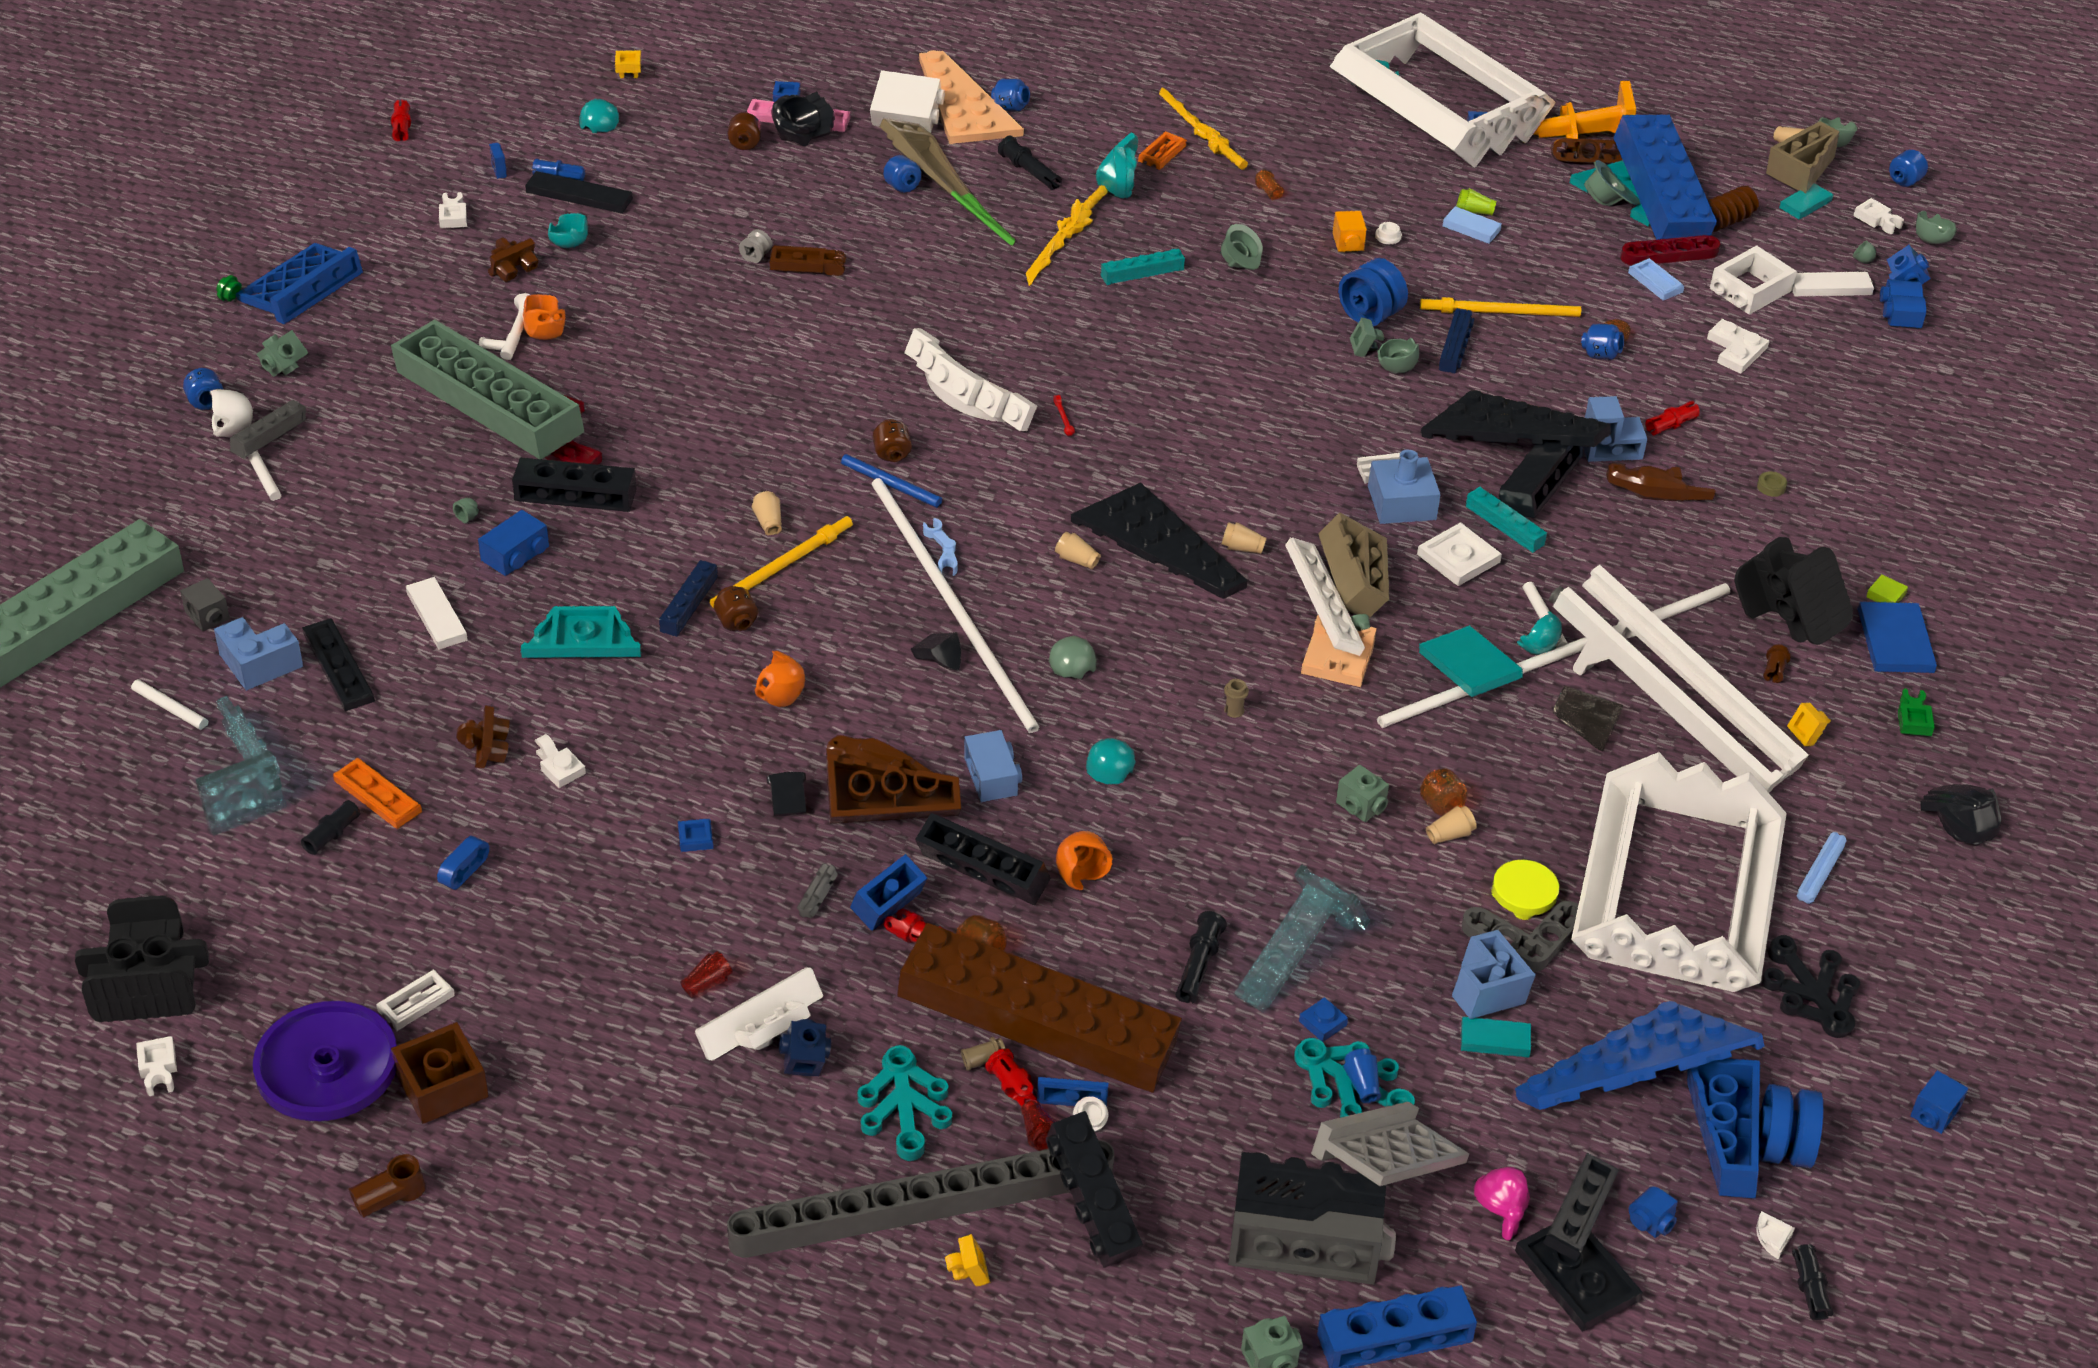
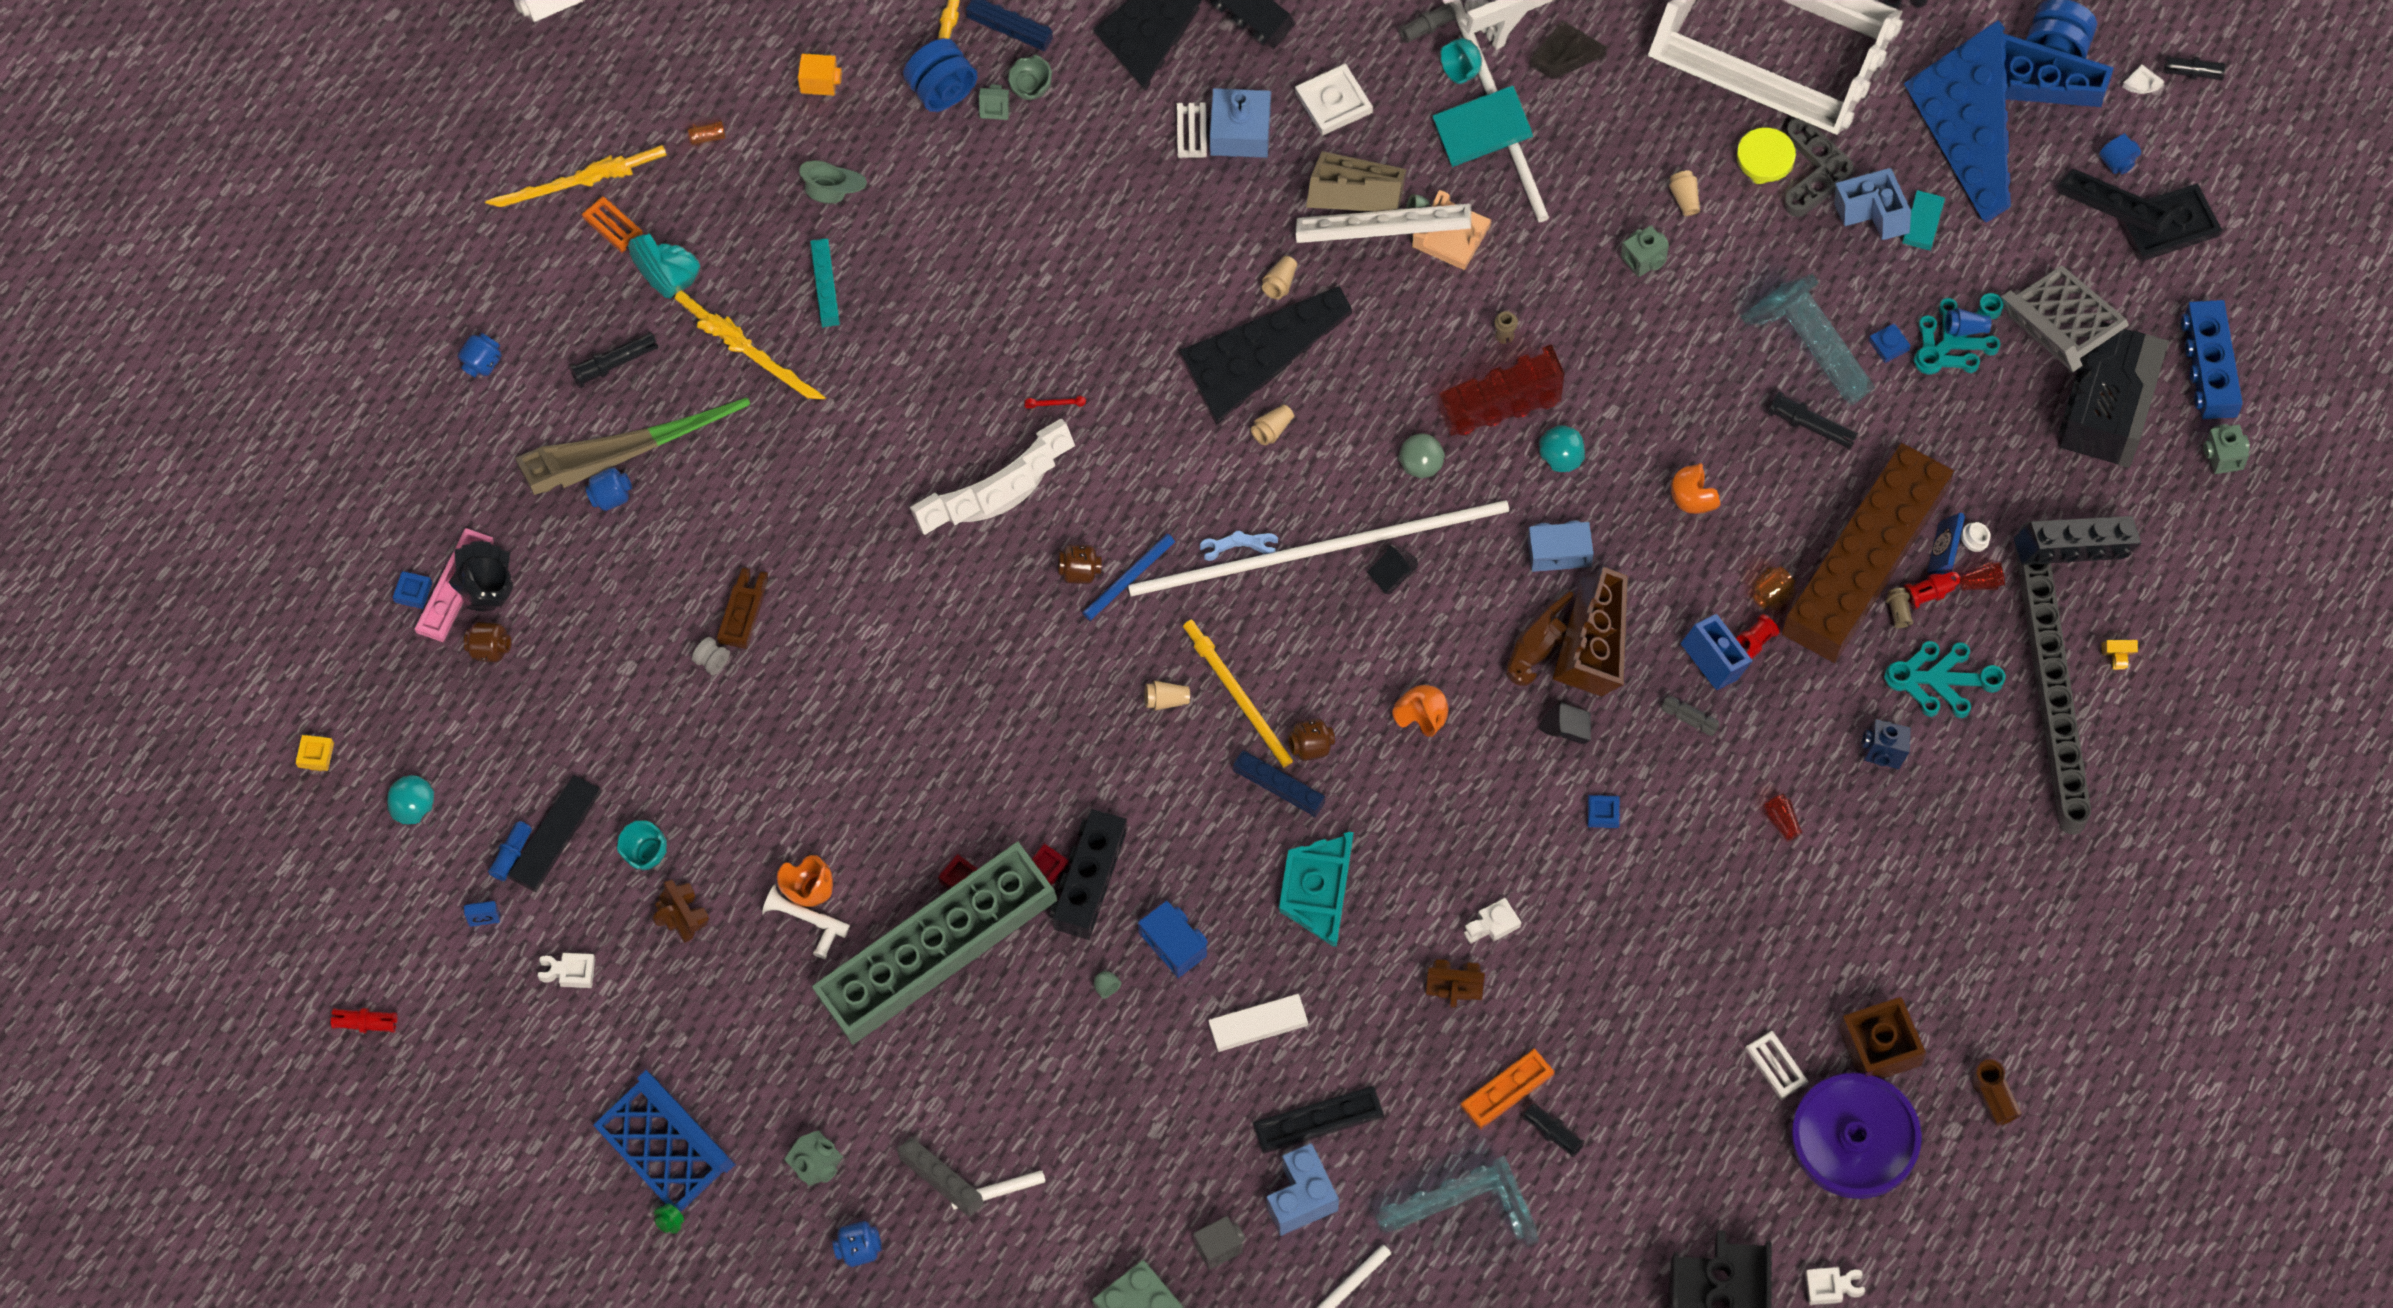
camera: 75 degrees left, 20 degrees up
white helmet [210,389,253,438] -> none
blue beam [437,835,490,890] -> none
white bracket [695,967,823,1061] -> none
white brick [870,70,945,133] -> none
black brick [915,813,1051,906] -> none
light nougat wing [919,50,1024,144] -> none
white plate [1375,222,1402,245] -> none
clear orange head [1420,768,1468,816] -> none
teal piece [1466,487,1547,553] -> none
dark pink hat [1474,1167,1530,1241] -> none
white bar [1523,582,1568,648] -> none
none -> clear red wedge [1438,344,1565,436]

